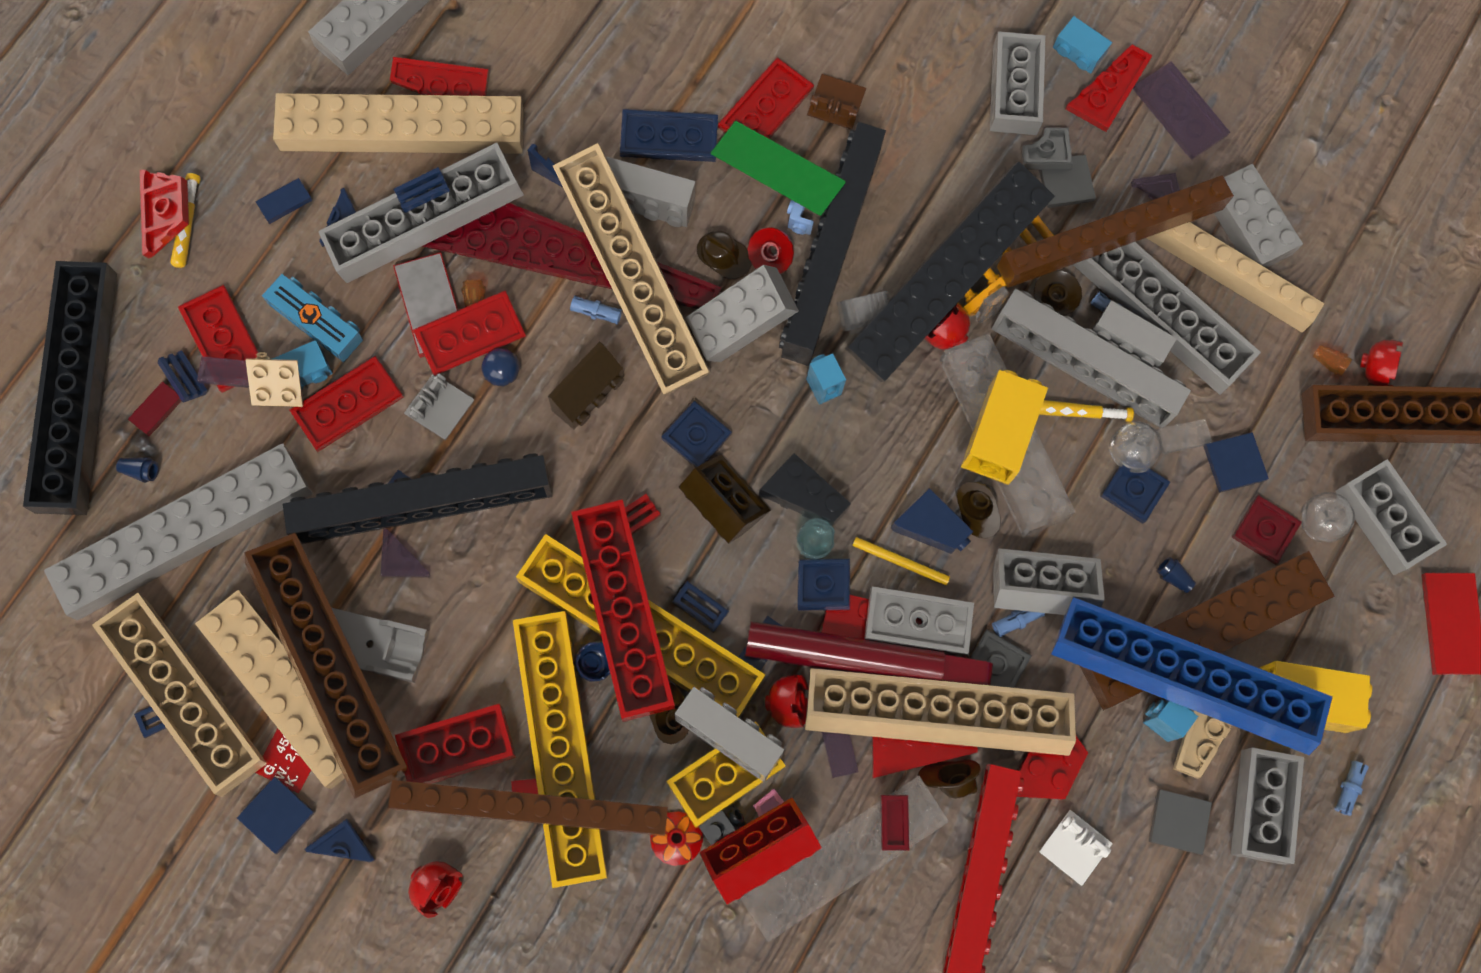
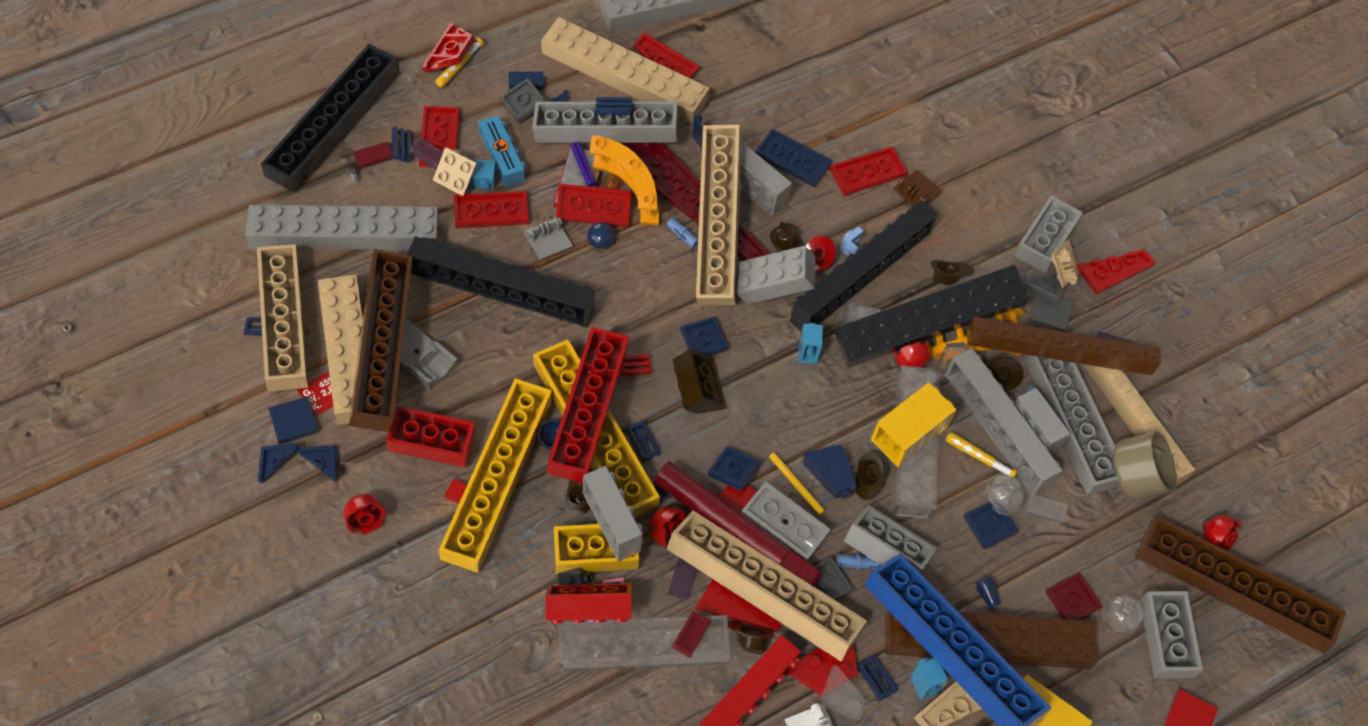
camera: 30 degrees right, 15 degrees down
dark blue cone [116,458,159,483] -> none
tile [381,529,430,578] -> none
reddish brown brick [388,780,668,836] -> none
dark brown slope [548,341,624,429] -> none
dish [650,812,703,866] -> none
green sticker [711,121,846,216] -> none
black wedge [759,453,851,528] -> none
clear light blue hair [796,518,835,560] -> none
dark azure brick [1053,16,1112,74] -> none
clear purple tile [1133,61,1230,160] -> none
dark blue tile [1203,432,1269,493] -> none
light grey brick [1214,164,1303,268] -> none
clear orange cone [1312,344,1353,376] -> none
none -> dark blue tile [258,443,299,484]
none -> dark grey tile [499,78,546,123]
none -> dark purple axle [571,141,596,187]
none -> light orange fence [590,135,659,226]
none -> clear wing [819,665,866,721]
none -> dark blue tile [857,655,898,703]
none -> dark brown piece [930,260,975,285]
none -> tan hinge [1052,240,1079,288]
none -> dark tan piece [1114,431,1177,500]

